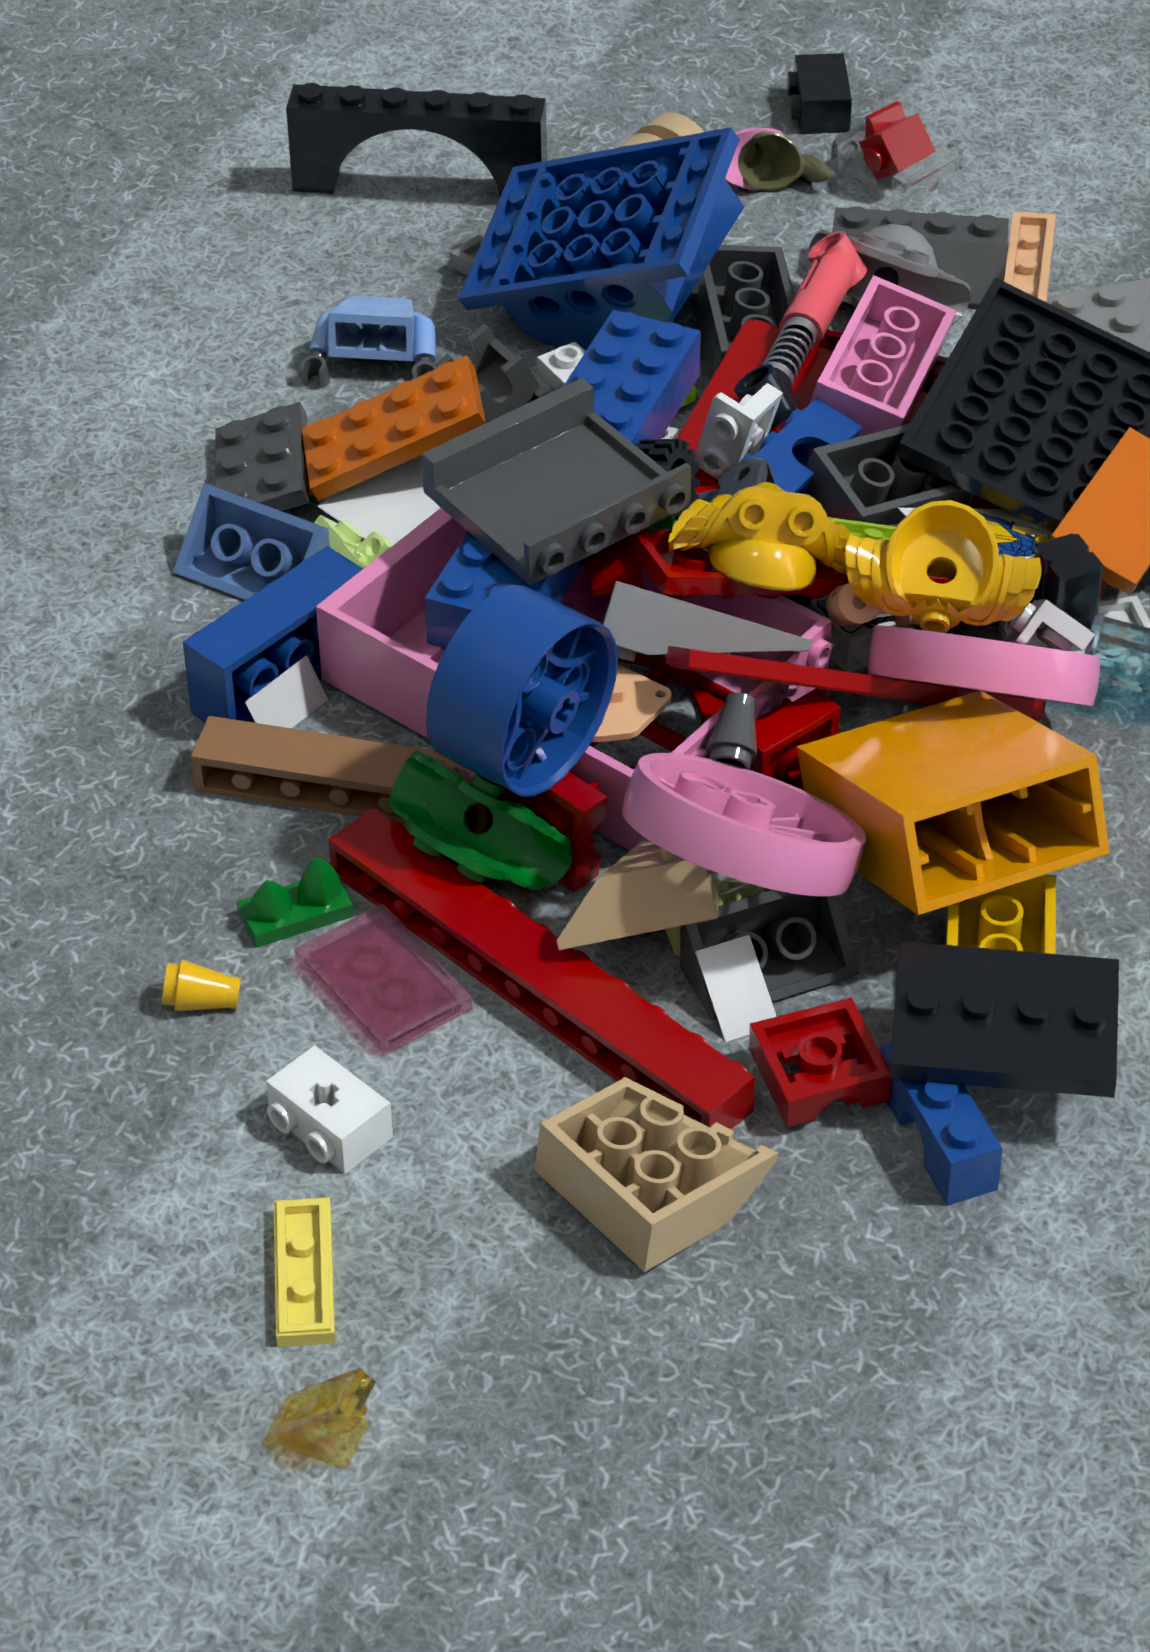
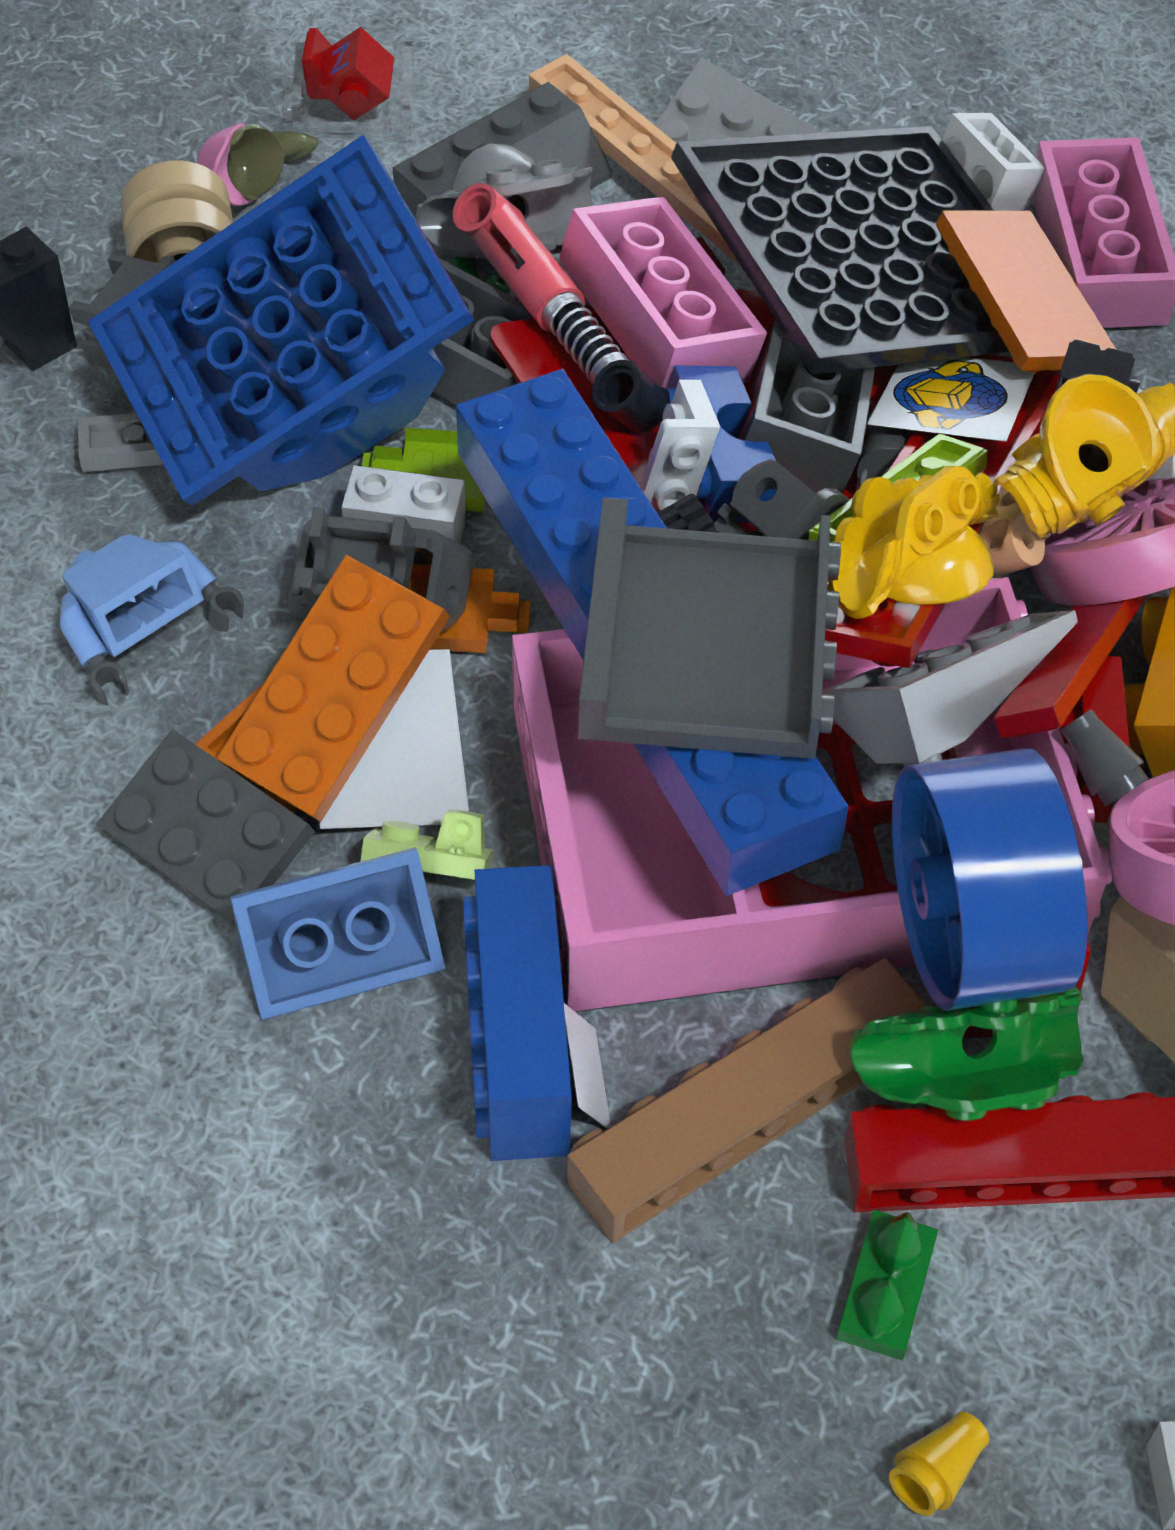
camera: 50 degrees left, 10 degrees up
clear pink tile [295,903,473,1057] -> none
black brick [787,53,852,134] -> none

